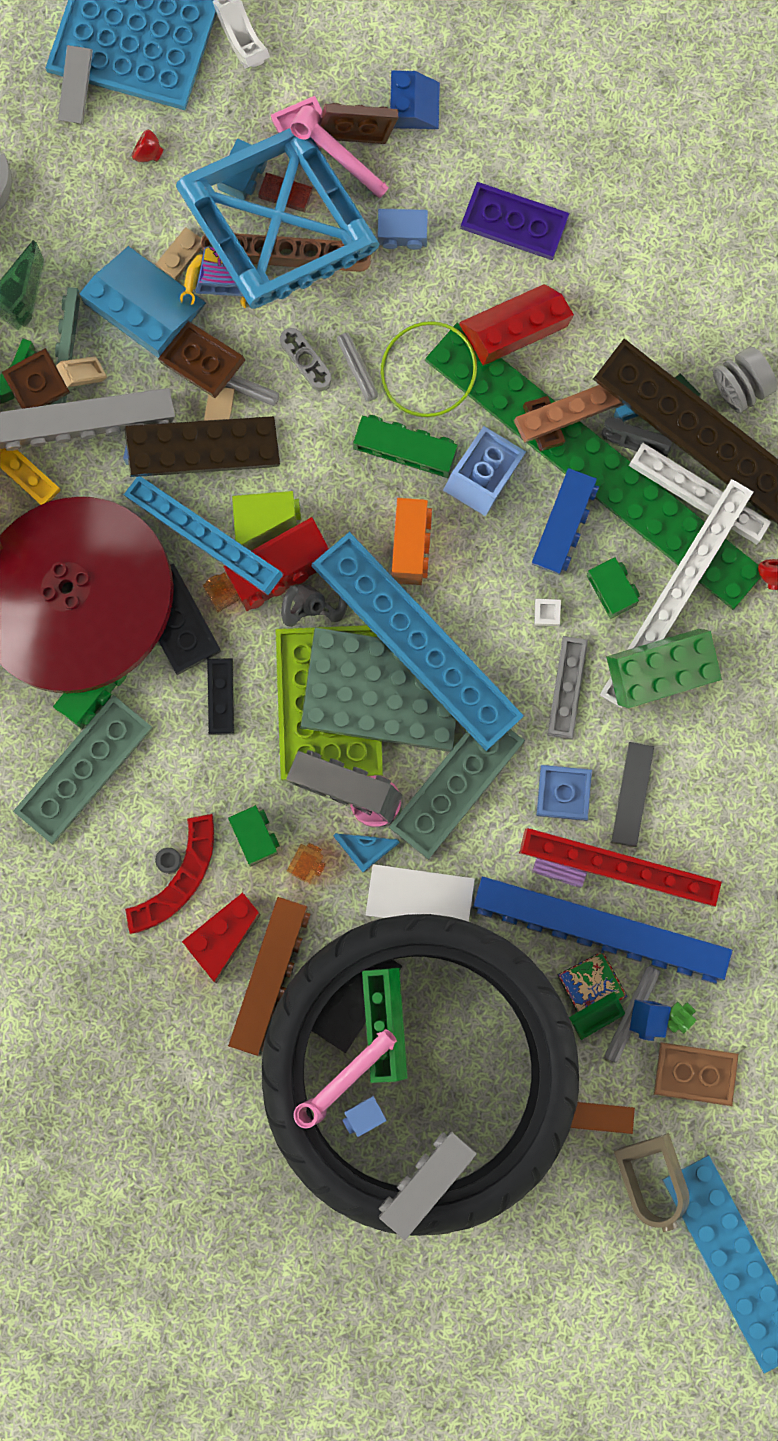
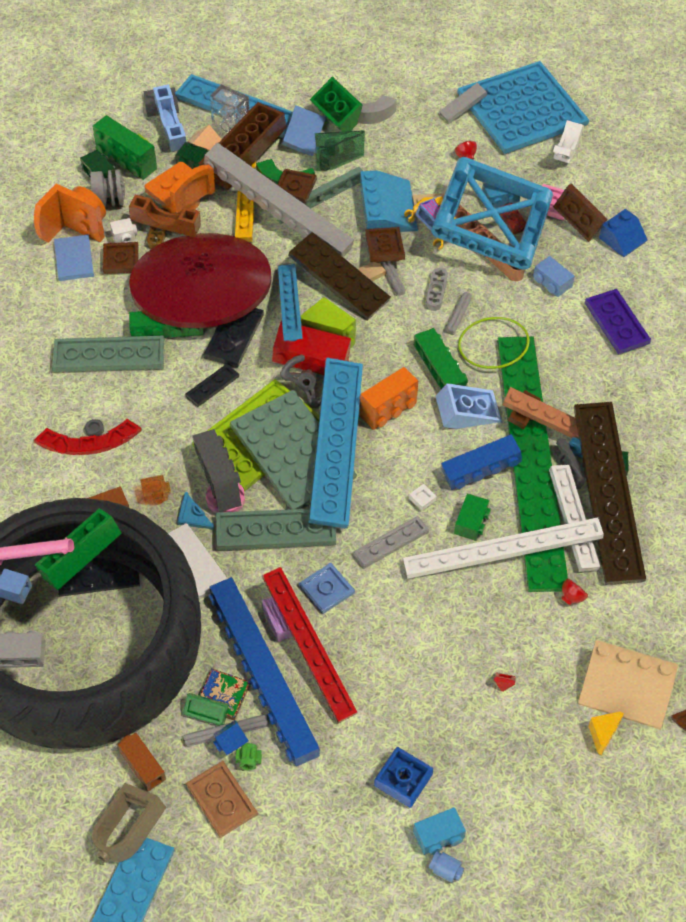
camera: 45 degrees right, 25 degrees down
tan tile [56,356,107,387] -> none
red wedge [182,892,261,983] -> none
clear orange brick [203,572,239,613] -> none
green brick [228,805,280,867] -> none
bright pink piece [290,106,389,198] -> none
red slope [459,284,574,366] -> none
green brick [606,629,722,709] -> none
dark grey tile [611,742,654,847] -> none
light grey wheel [713,346,778,413] -> none

